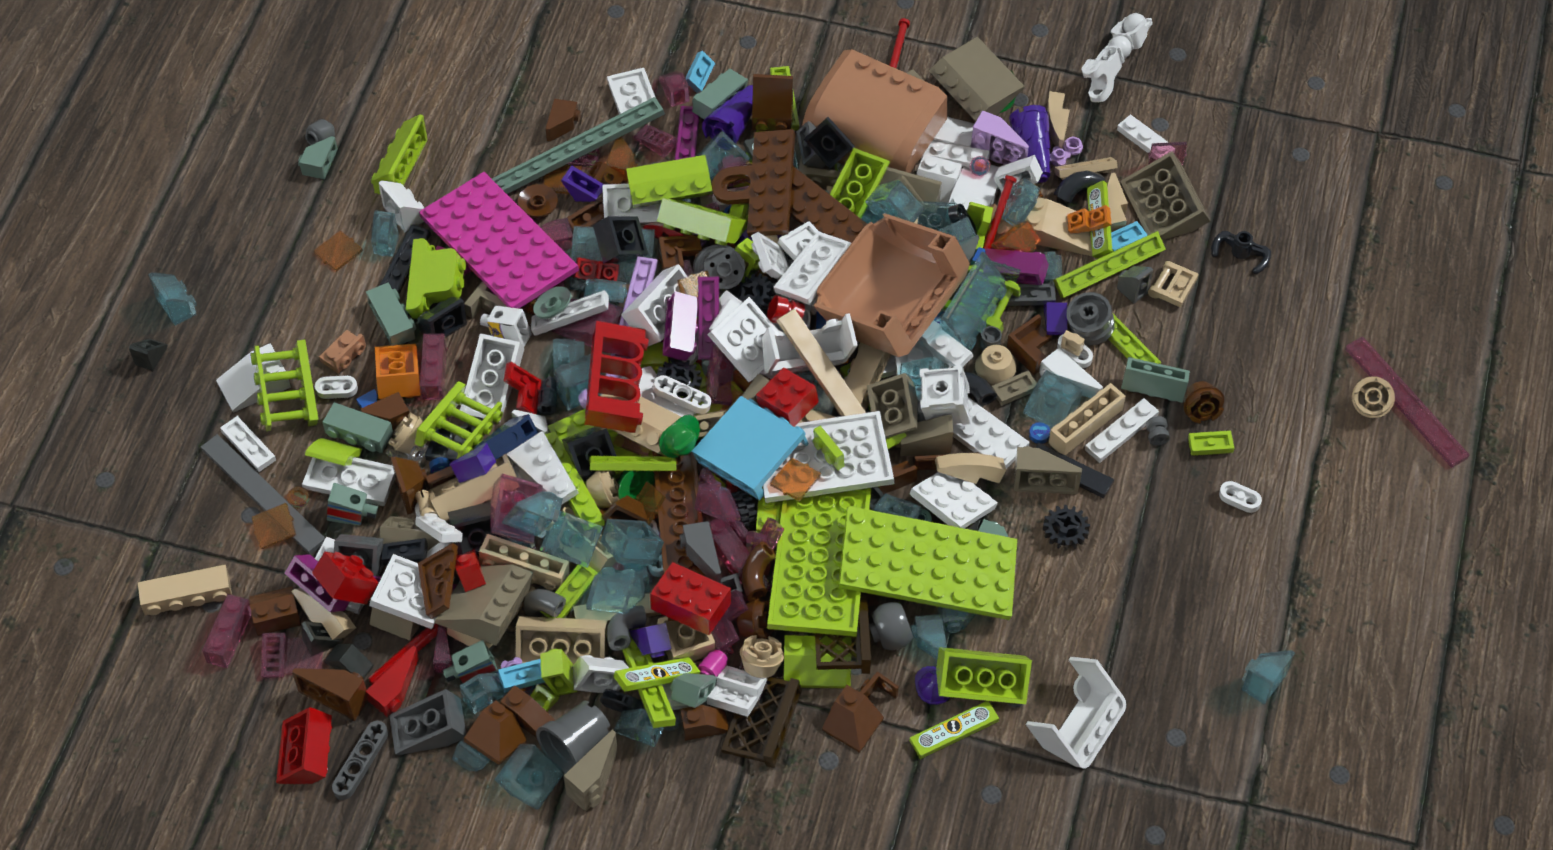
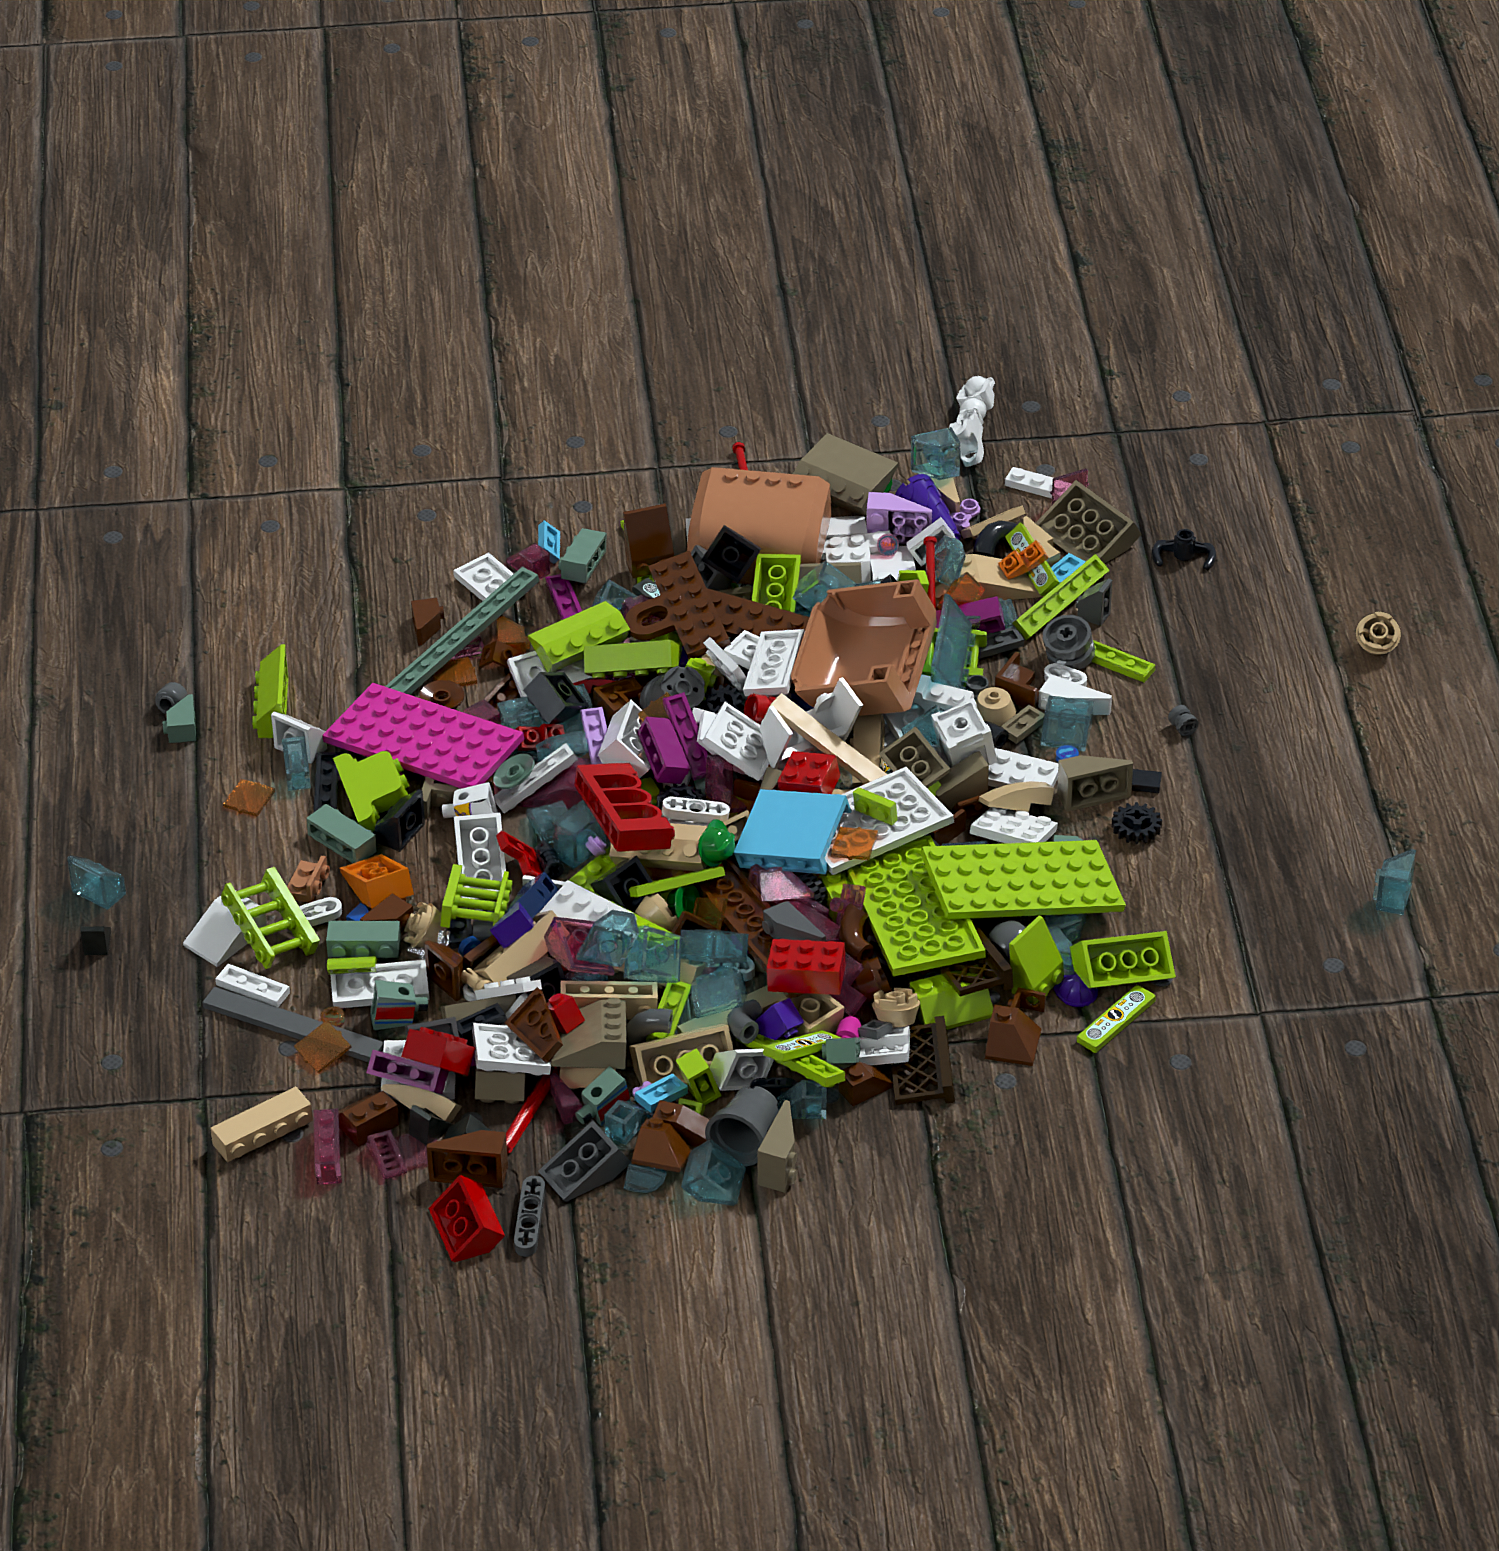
camera: 20 degrees left, 15 degrees down
red slope [366,646,419,717] -> none
clear pink brick [420,334,447,400] -> none
dark purple slope [561,166,604,202] -> none
clear pink slope [634,124,676,158] -> none
dark purple cone [702,85,753,149] -> none
white windscreen [1026,657,1126,768] -> none
dark purple slope [1044,302,1067,335] -> none
tan brick [1049,383,1126,455] -> none
tan plate [1061,330,1085,356] -> none
white plate [1085,398,1159,463] -> none
sand green brick [1121,357,1190,403] -> none
tan plate [1148,261,1199,307] -> none
reddish brown cone [1184,381,1224,423] -> none
lime plate [1188,431,1234,456] -> none
white plate [1219,481,1262,513] -> none
clear pink tile [1345,336,1469,468] -> none
none -> dark grey tile [858,1019,893,1040]
none -> clear light blue slope [911,427,960,480]
none -> lime slope [1009,915,1064,1004]

